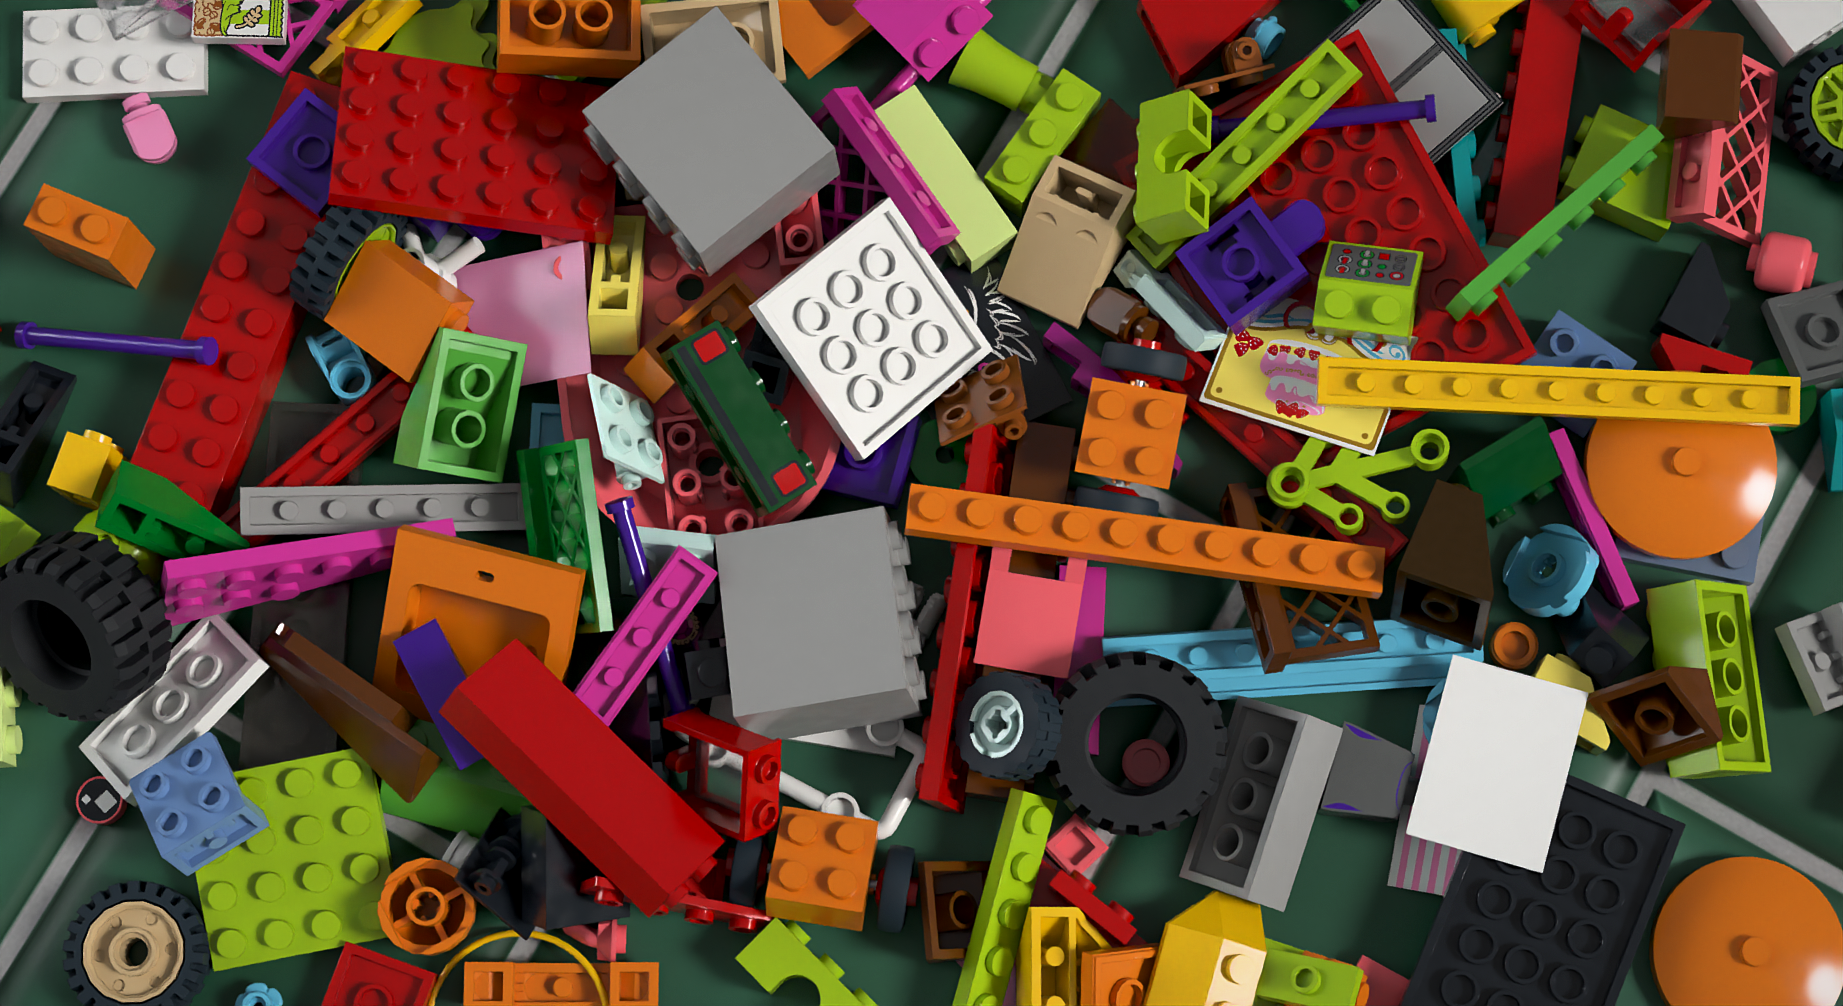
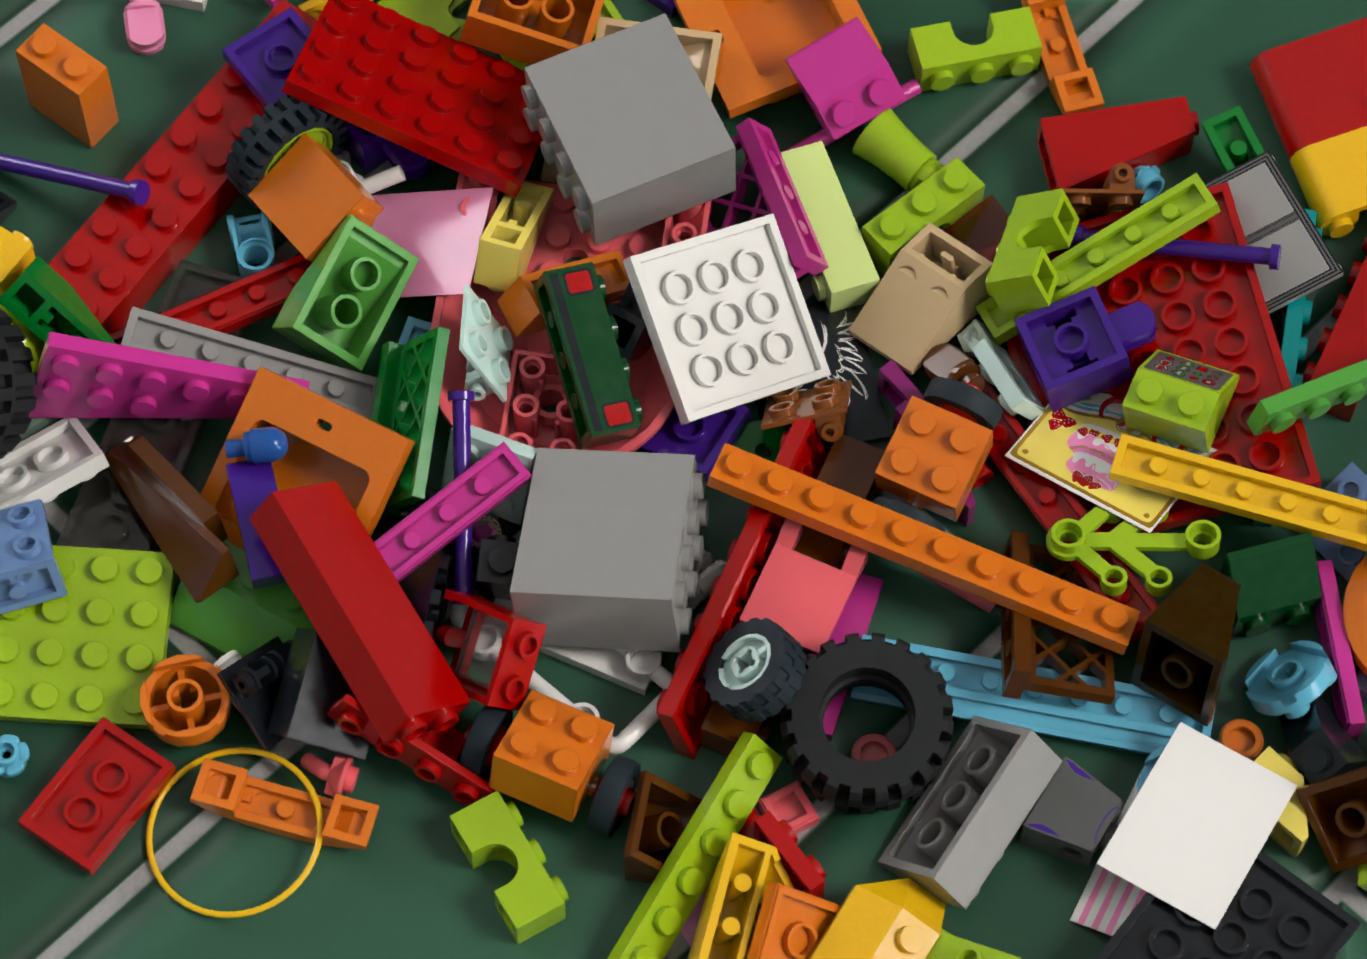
camera: 10 degrees right, 15 degrees down
none -> blue cylinder [225,427,289,464]

